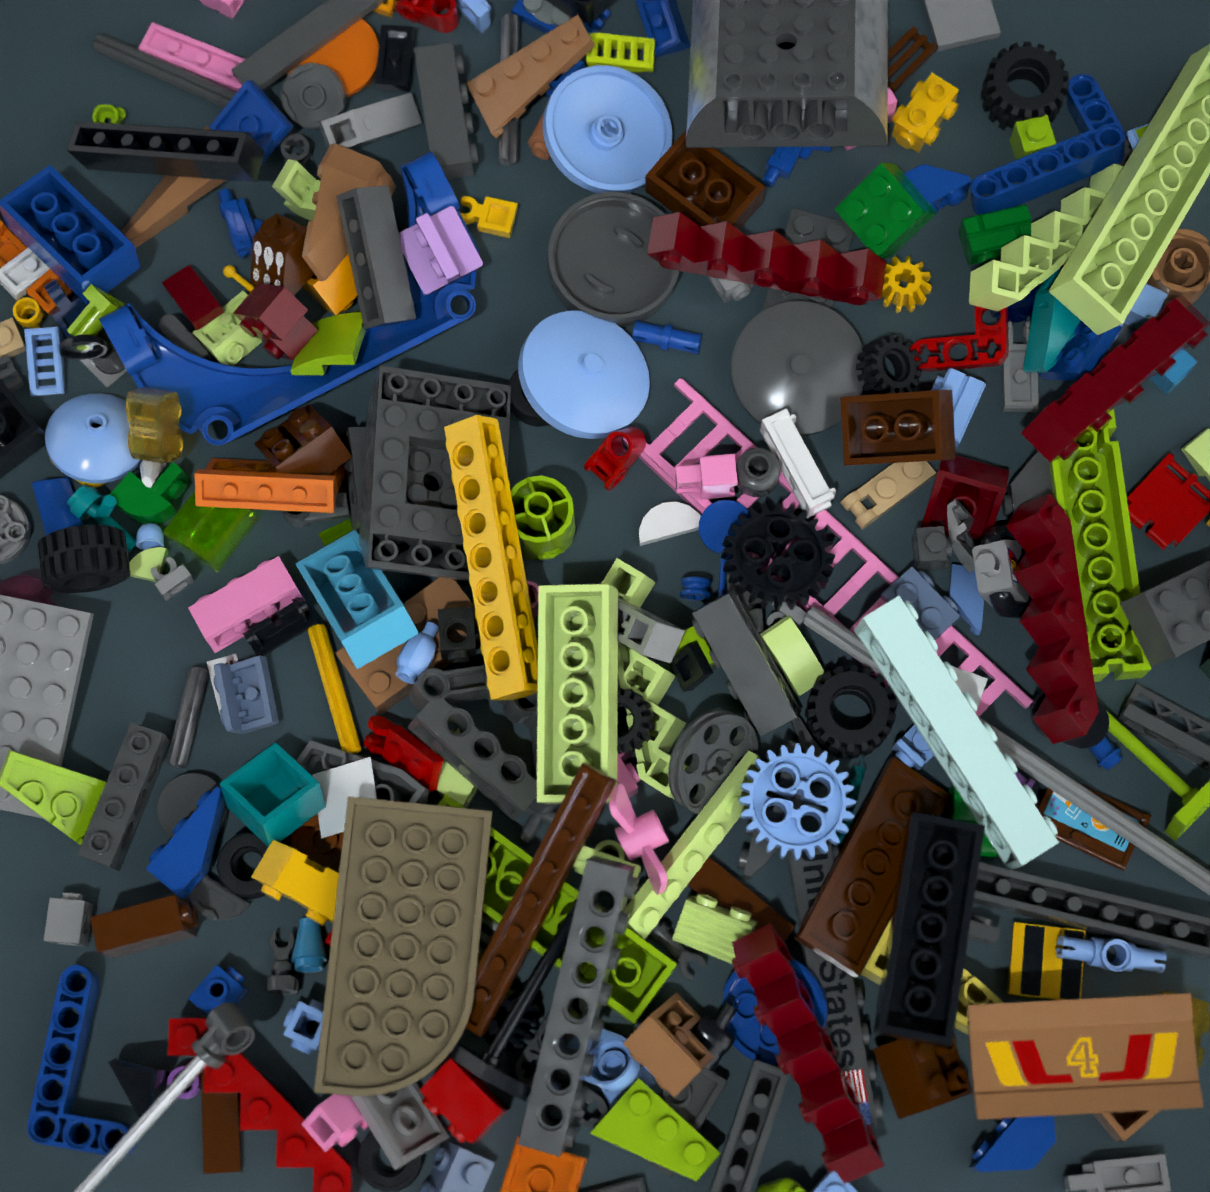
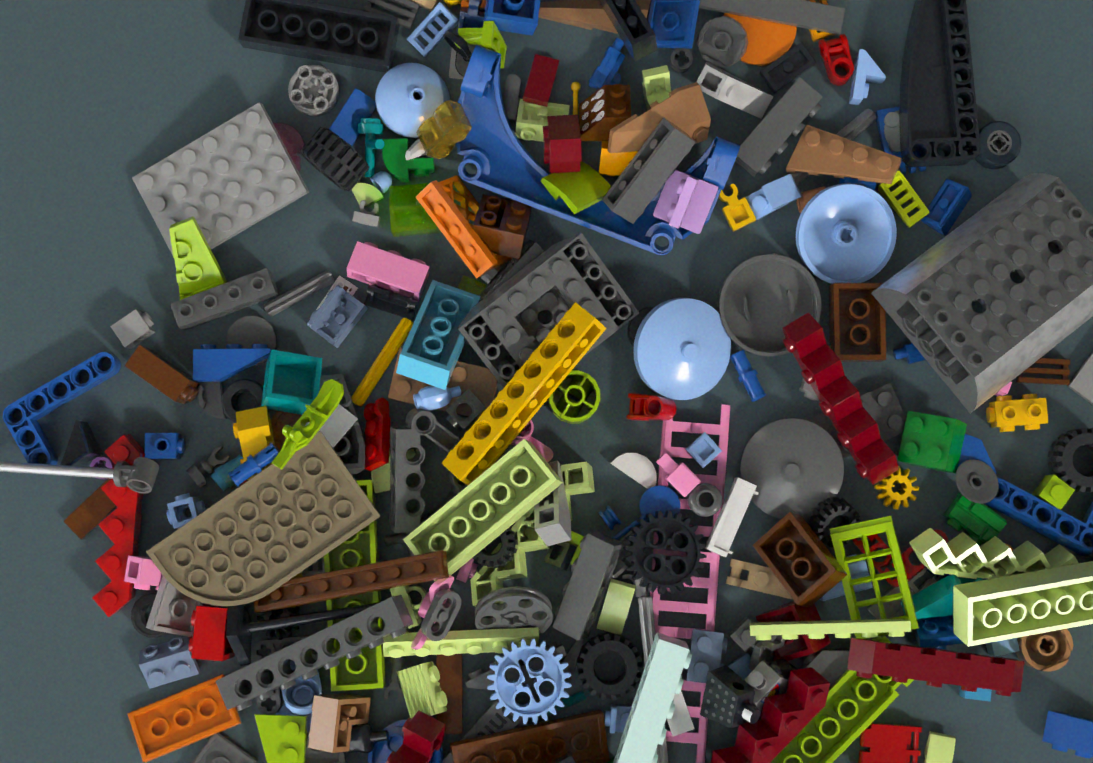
camera: 45 degrees right, 10 degrees up
none -> blue pin [228,442,279,486]
none -> lime piece [271,379,344,470]
none -> dark grey plate [421,589,461,641]
none -> light blue tile [685,432,722,468]
none -> black torso [700,665,761,728]
none -> light blue slope [745,174,802,220]
none -> yellowish green plate [750,618,911,640]
none -> lime piece [830,515,919,639]
none -> dark grey piece [956,460,999,504]

